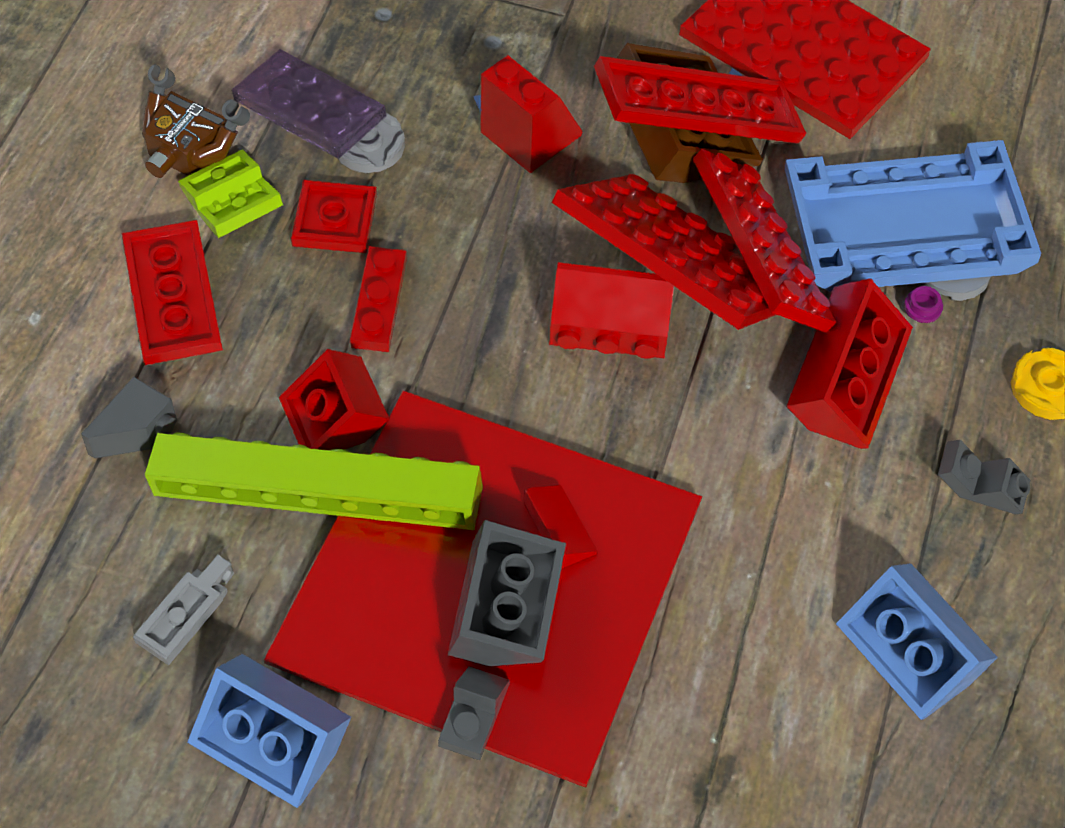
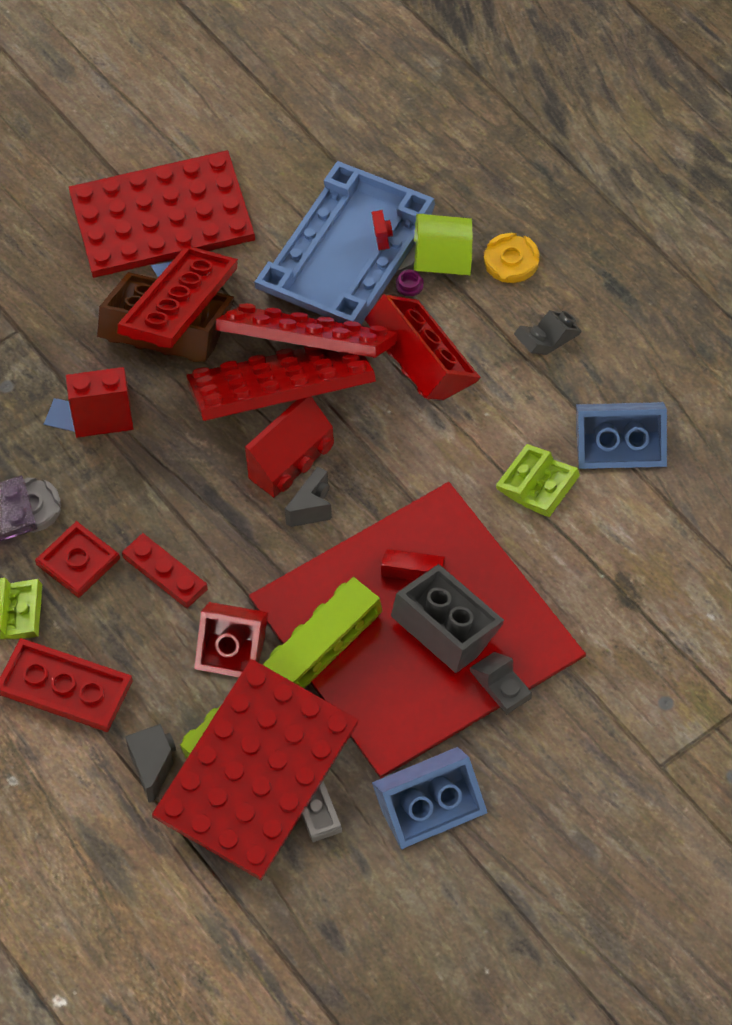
camera: 50 degrees left, 0 degrees up
none -> red plate [152,659,359,881]
none -> dark grey slope [285,466,332,527]
none -> red plate [371,210,393,251]
none -> lime slope [414,213,473,276]
none -> lime slope [496,444,580,517]

